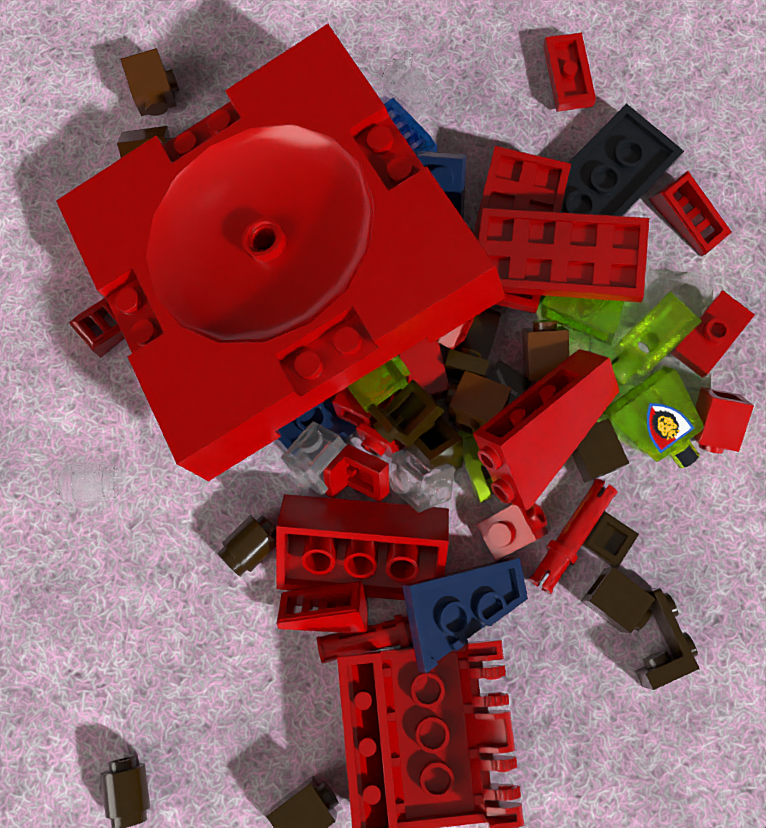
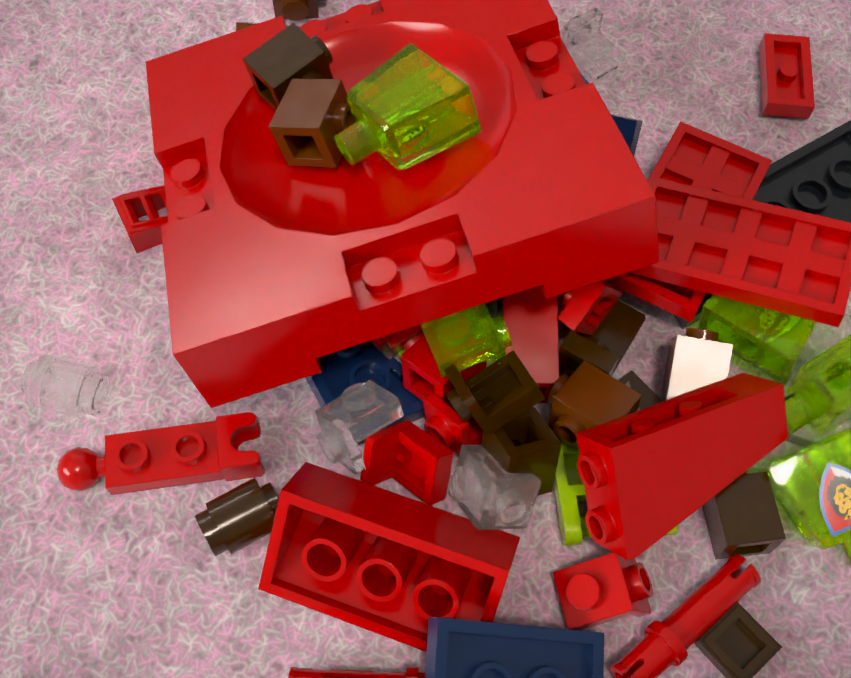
camera: 15 degrees right, 15 degrees down
red slope [276,581,369,633] -> none
none -> red plate [56,412,265,495]
none -> dark brown brick [243,23,333,111]
none -> reddish brown brick [268,79,358,168]
none -> clear neon green torso [334,43,482,170]

